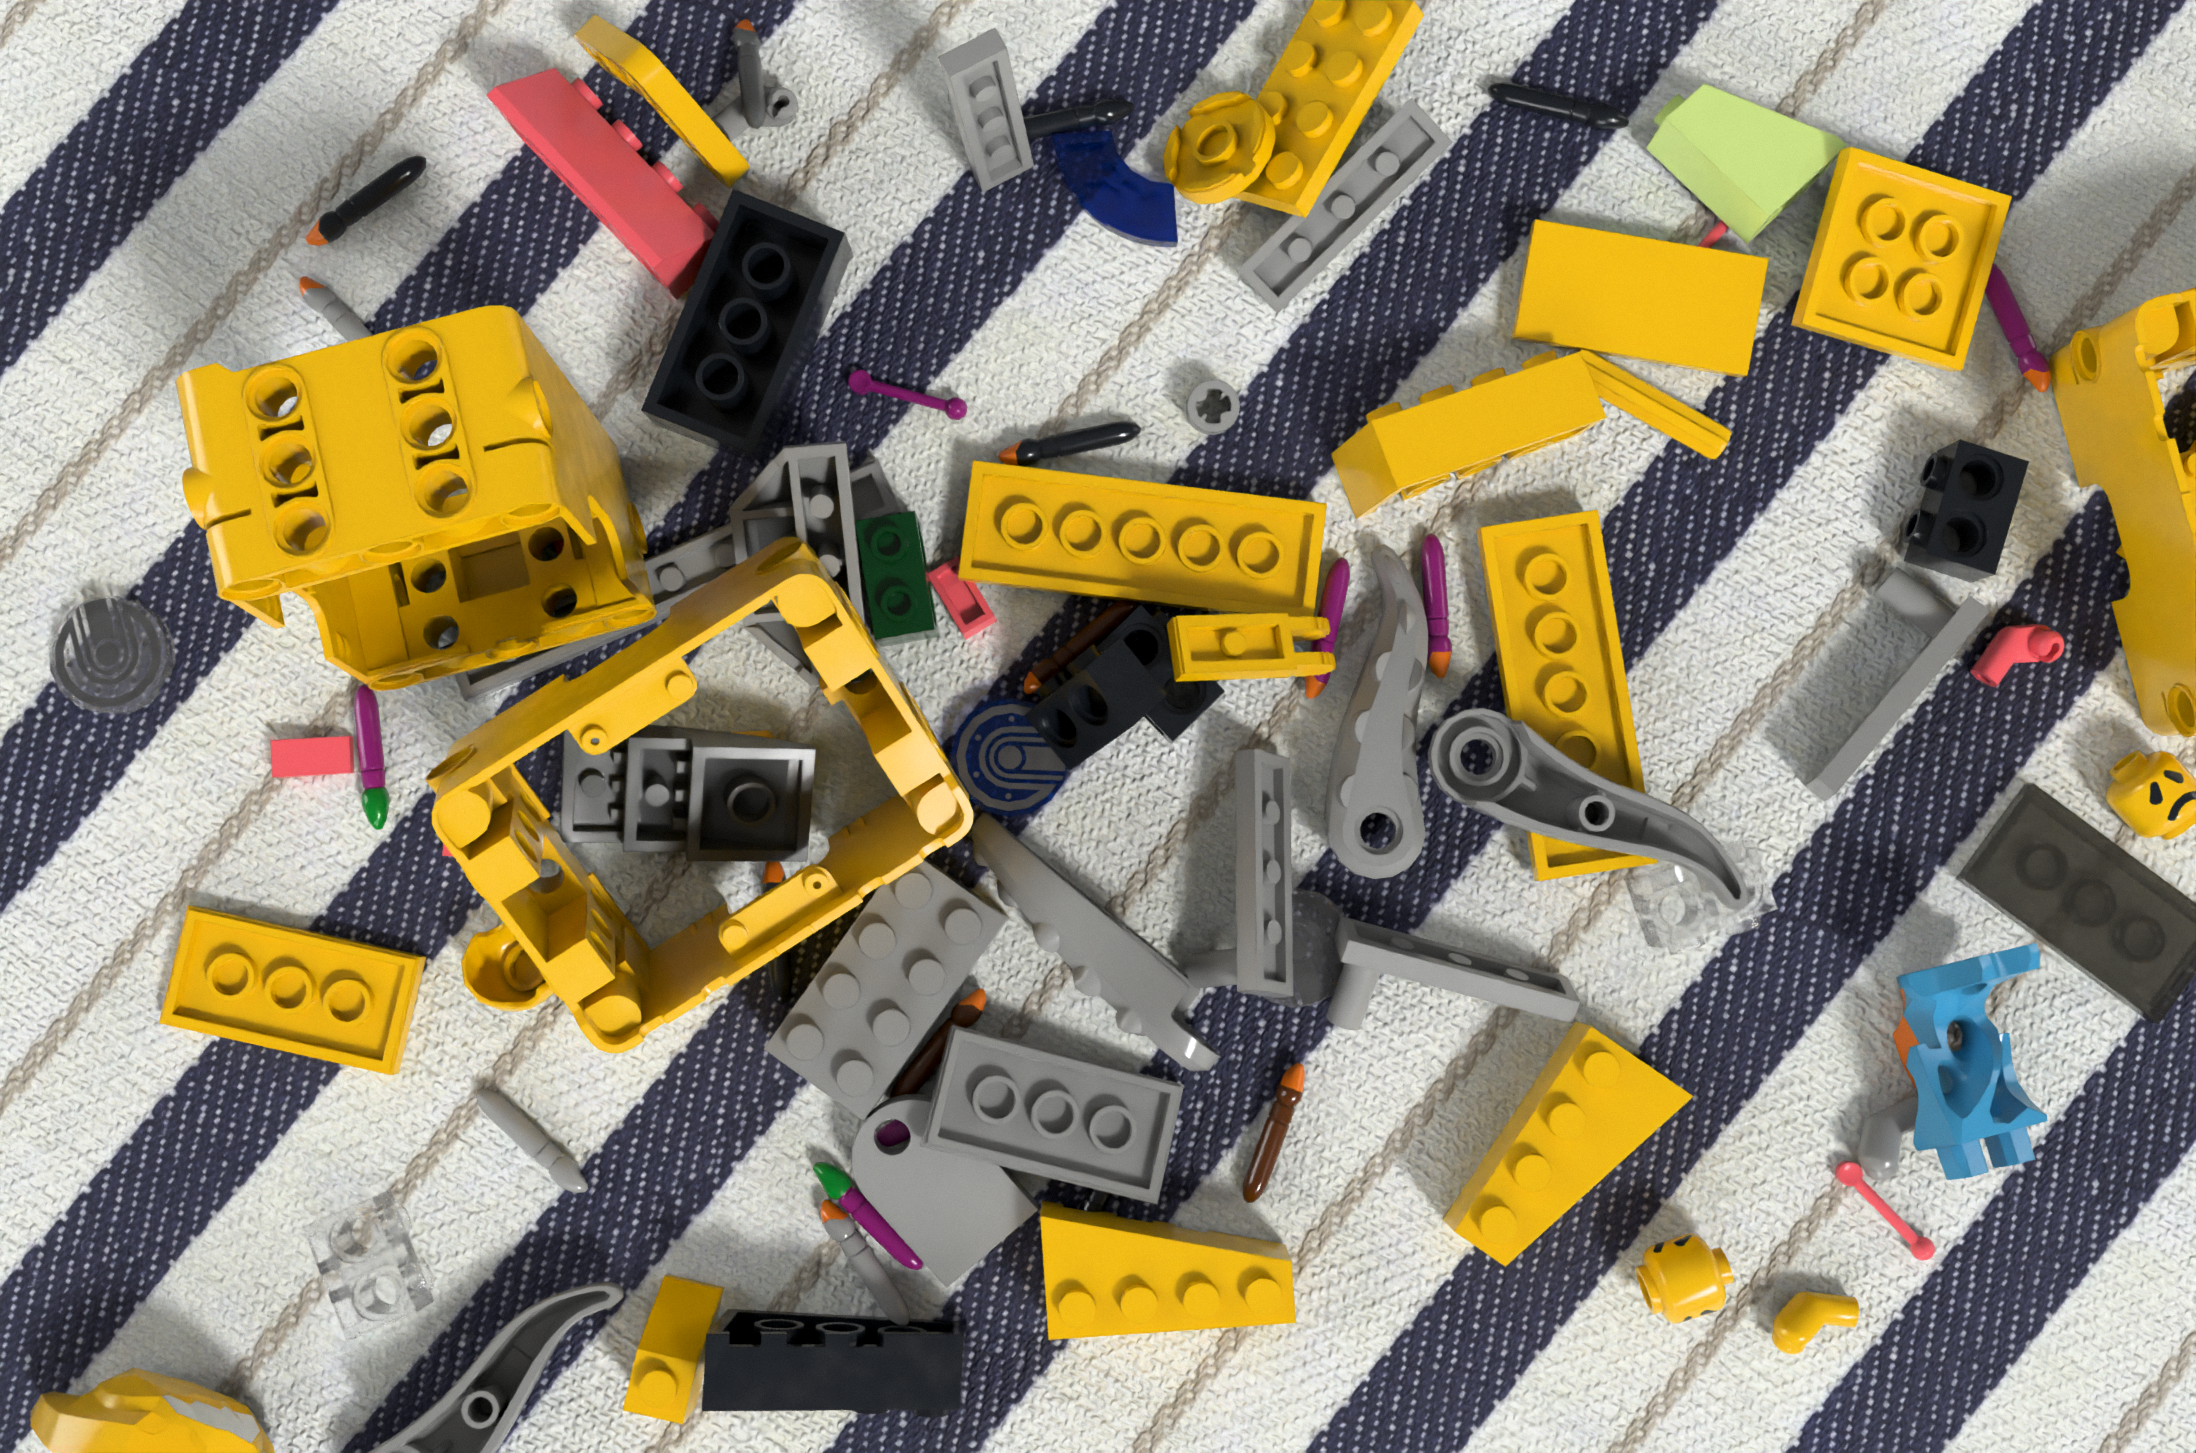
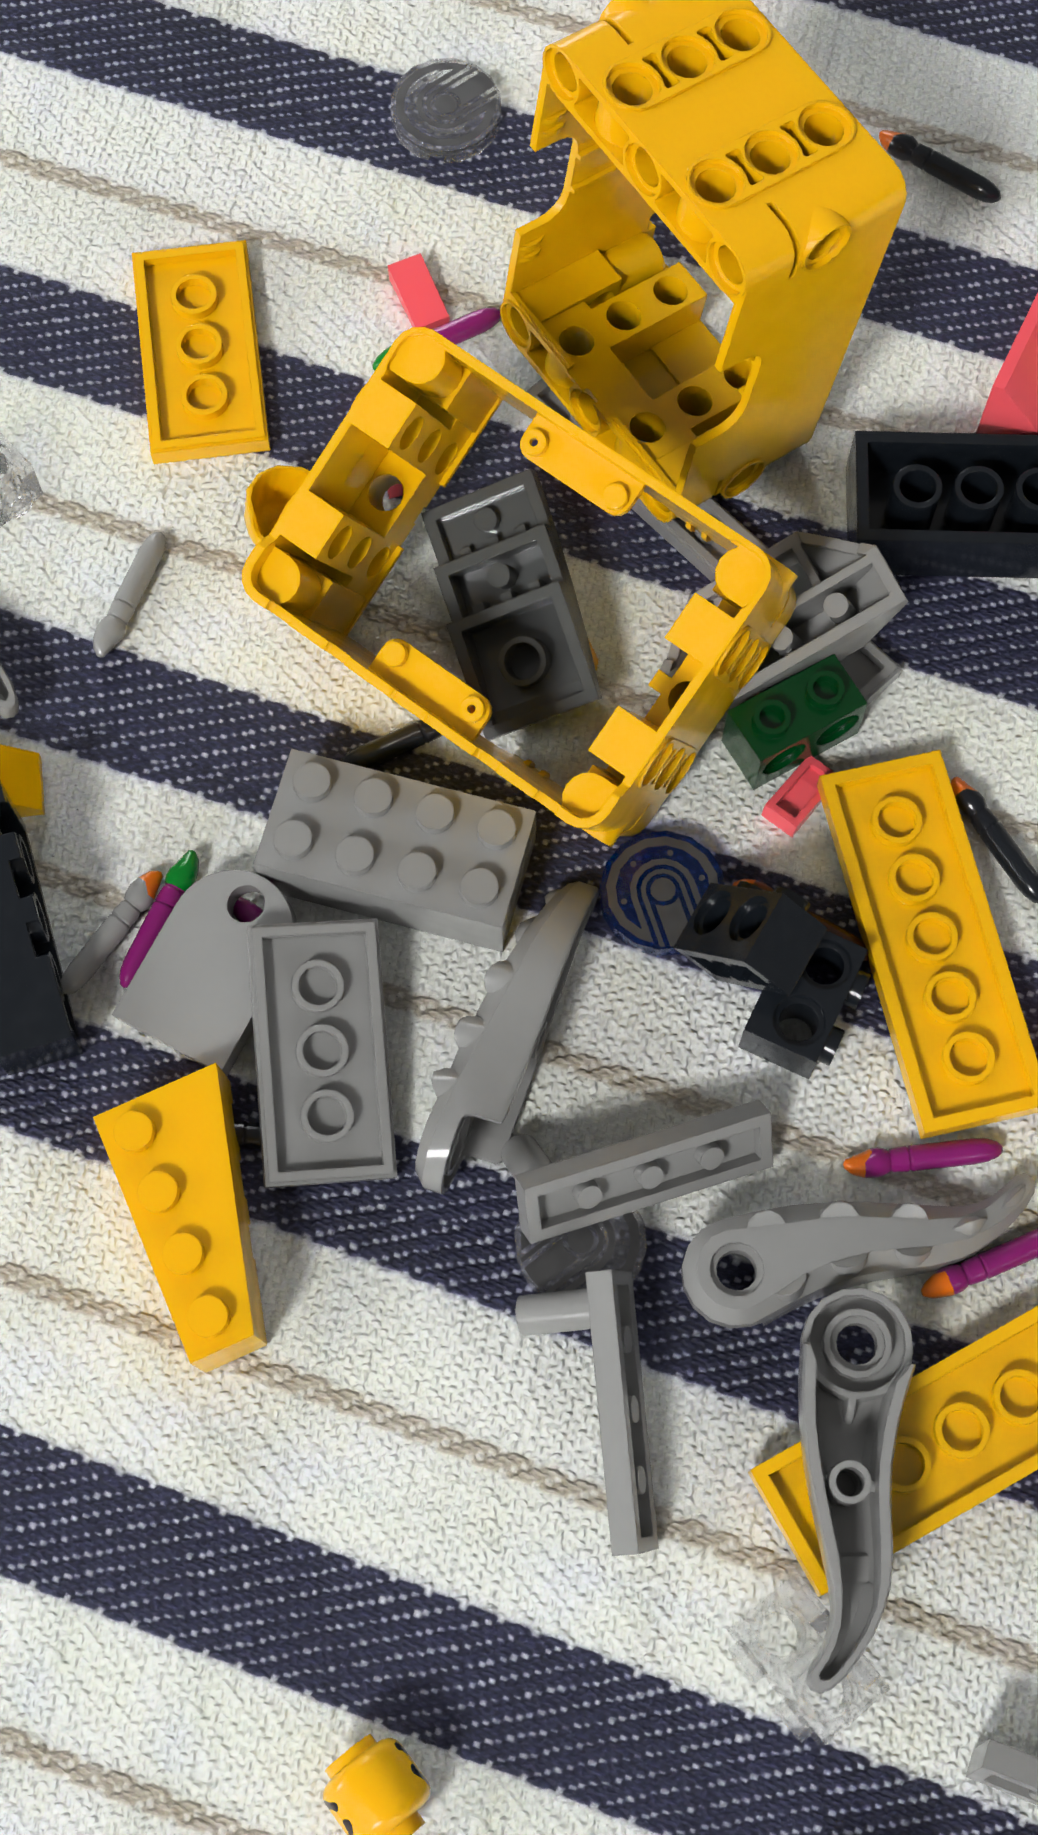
camera: 70 degrees right, 15 degrees down
magenta hinge [848,370,967,420] -> none
reddish brown piece [889,988,986,1099] -> none
yellow hinge [1167,613,1336,682] -> none
reddish brown piece [1243,1063,1305,1203] -> none
yellow wedge [1443,1021,1693,1267] -> none

